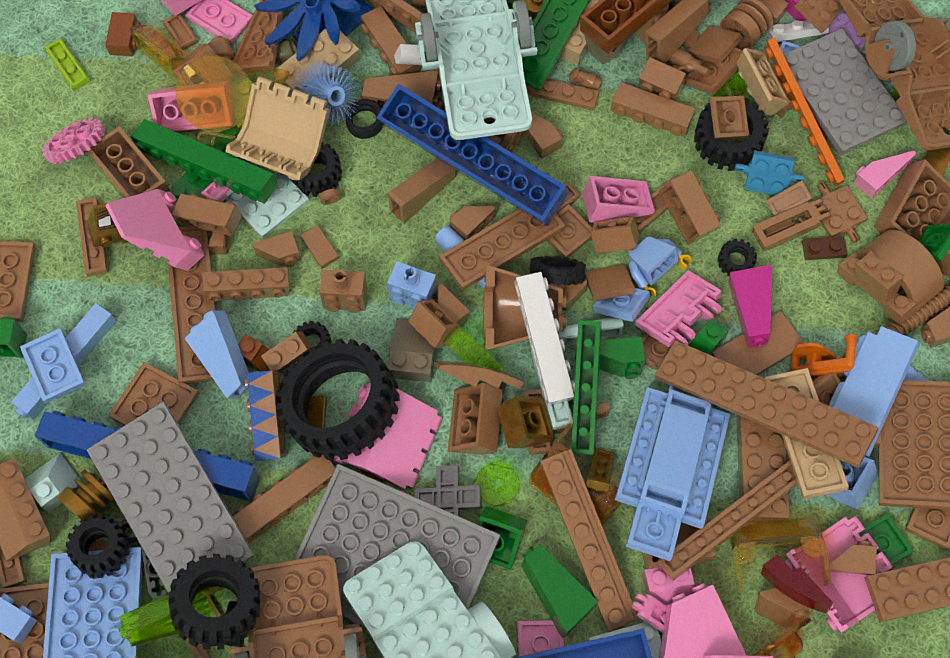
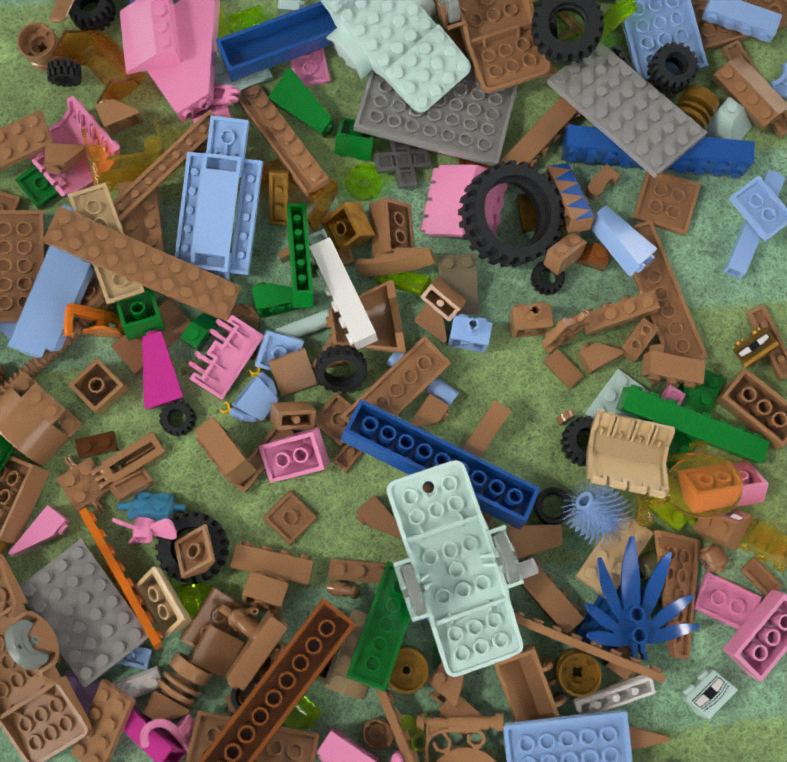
camera: 165 degrees right, 10 degrees up
bright pink wedge [105,189,204,271] -> none
dark red slope [761,554,833,614] -> none
none -> medium nougat brick [69,358,129,416]
none -> bright pink piece [112,517,177,545]
none -> green slope [116,288,165,341]
none -> medium nougat tile [262,490,318,545]
none -> medium nougat plate [541,309,591,354]
none -> medium nougat leg [585,164,621,200]
none -> medium nougat brick [620,317,659,363]

